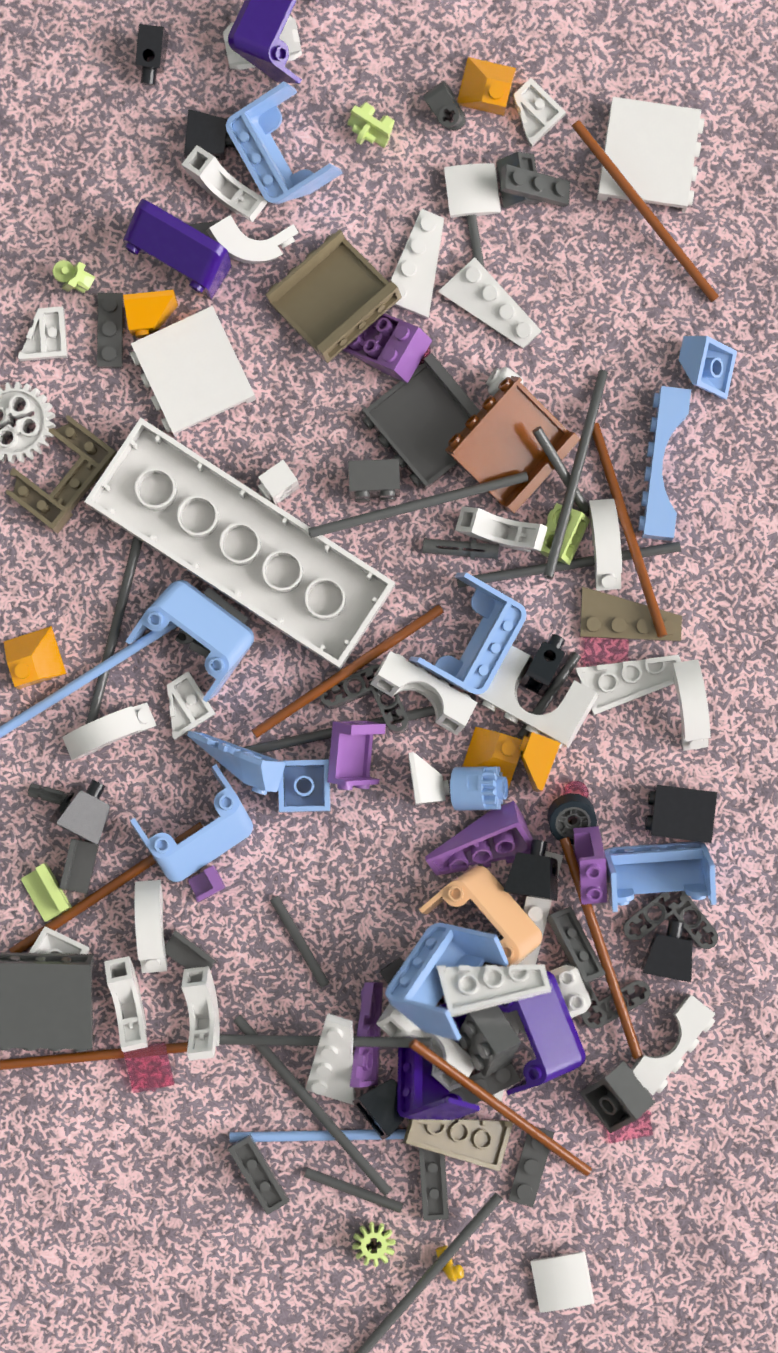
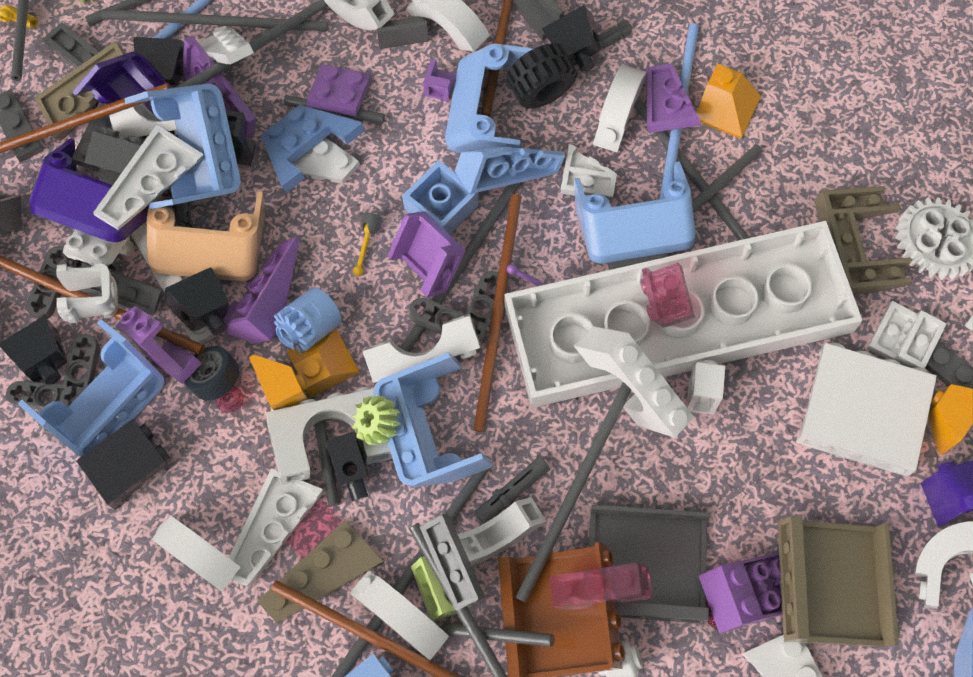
camera: 135 degrees right, 15 degrees down
dark grey brick [348,459,400,503] -> none
white slope [408,752,450,805] -> none
none -> white piece [56,264,118,323]
none -> medium blue wing [260,105,365,193]
none -> white wing [293,138,360,184]
none -> medium lavender plate [306,64,371,117]
none -> yellowish green gear [351,395,401,445]
none -> hinge [353,212,383,276]
none -> plate [419,513,485,611]
none -> black tyre [506,43,578,109]
none -> medium lavender hinge [507,264,545,286]
none -> clear pink arch [550,563,653,610]
none -> white arch [574,326,694,438]
none -> clear pink bracket [640,263,695,328]
none -> medium lavender wing [647,63,701,133]
none -> dark grey bar [692,144,762,214]
none -> white slope [866,301,947,369]

